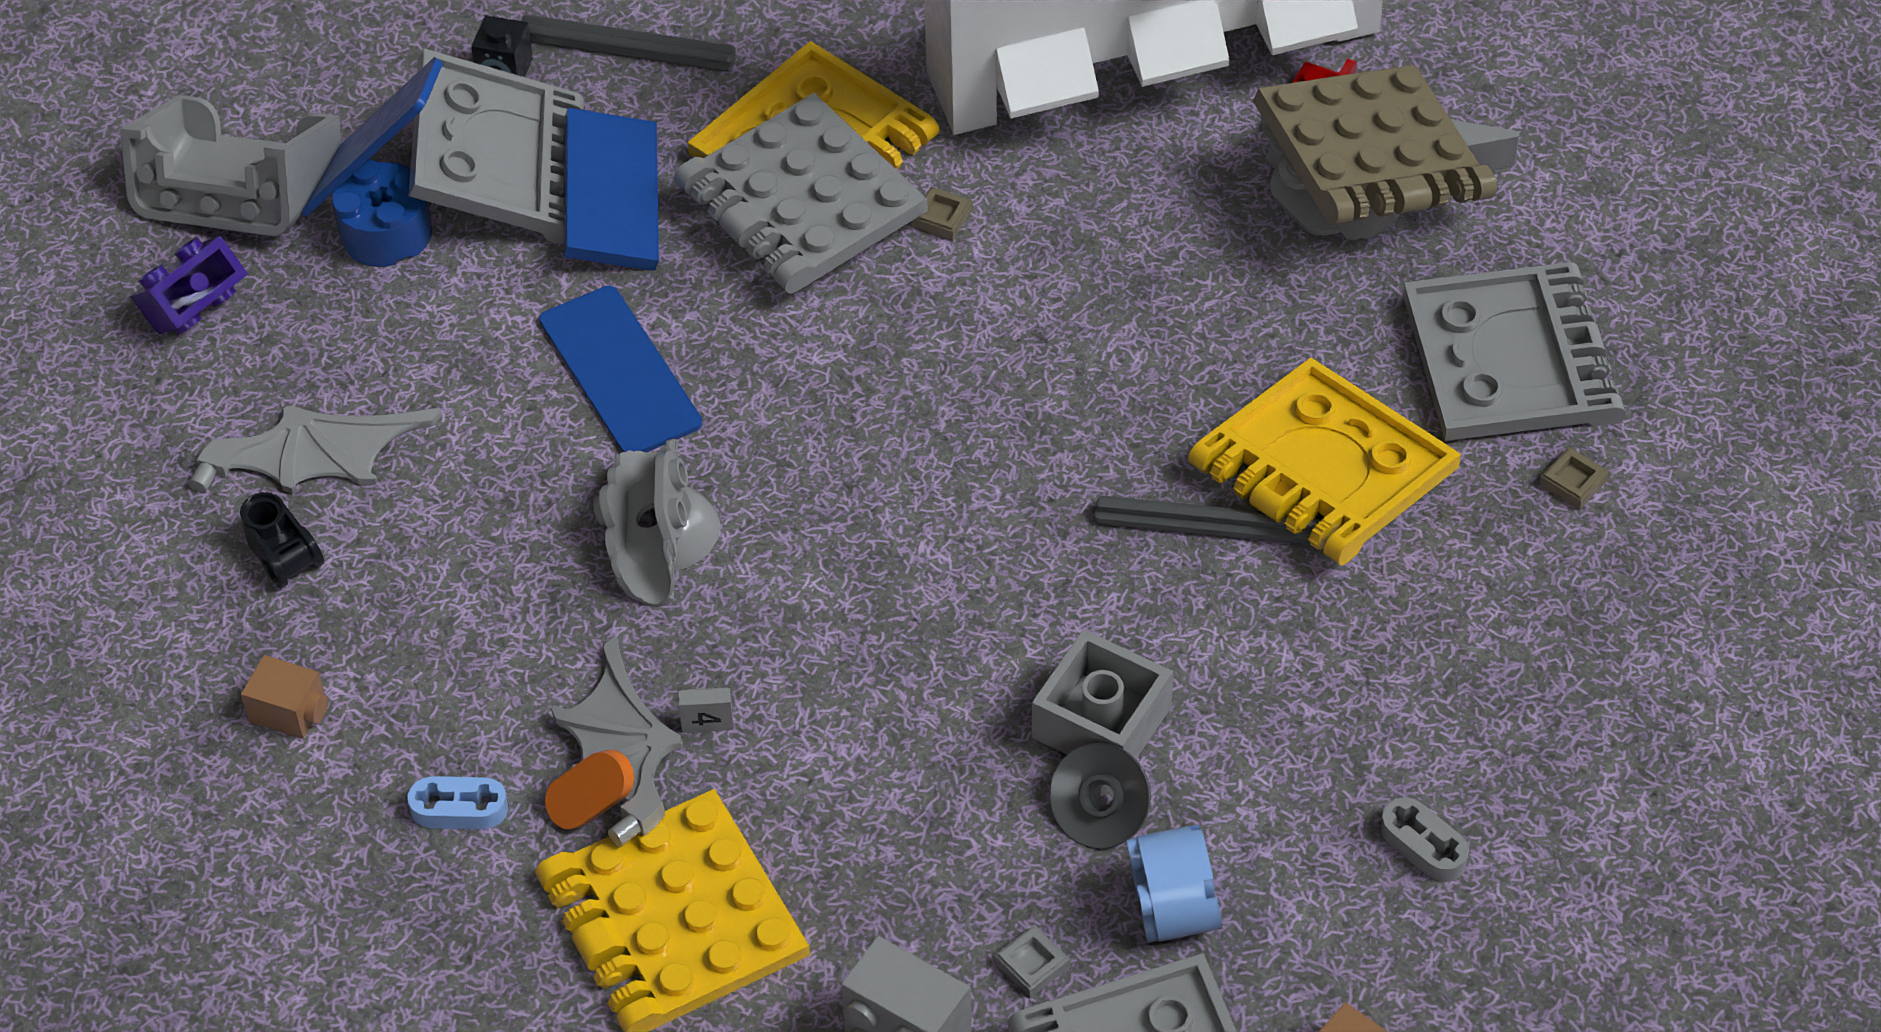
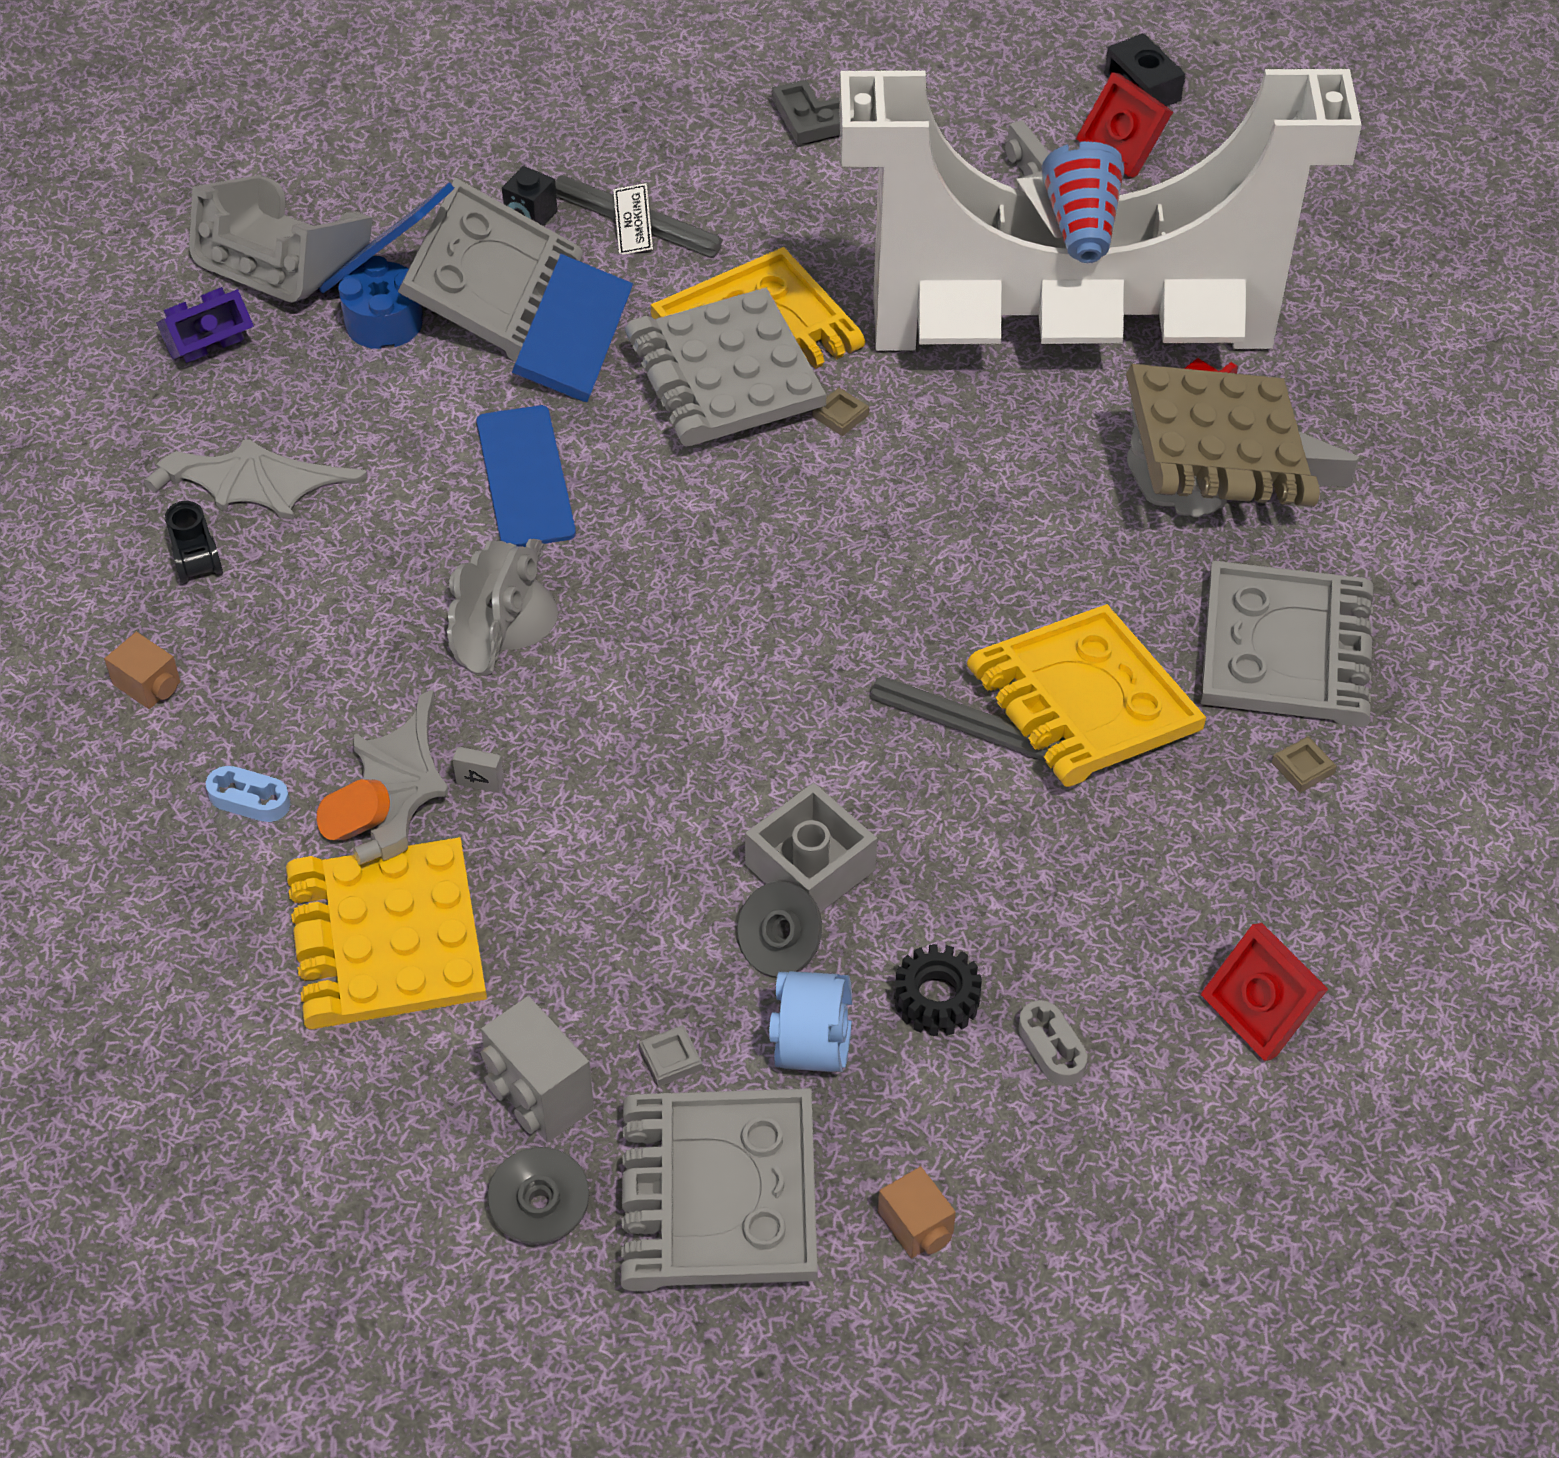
camera: 15 degrees right, 0 degrees up
none -> white sticker [613,183,653,254]
none -> black tyre [894,944,982,1036]
none -> red tile [1200,923,1328,1061]

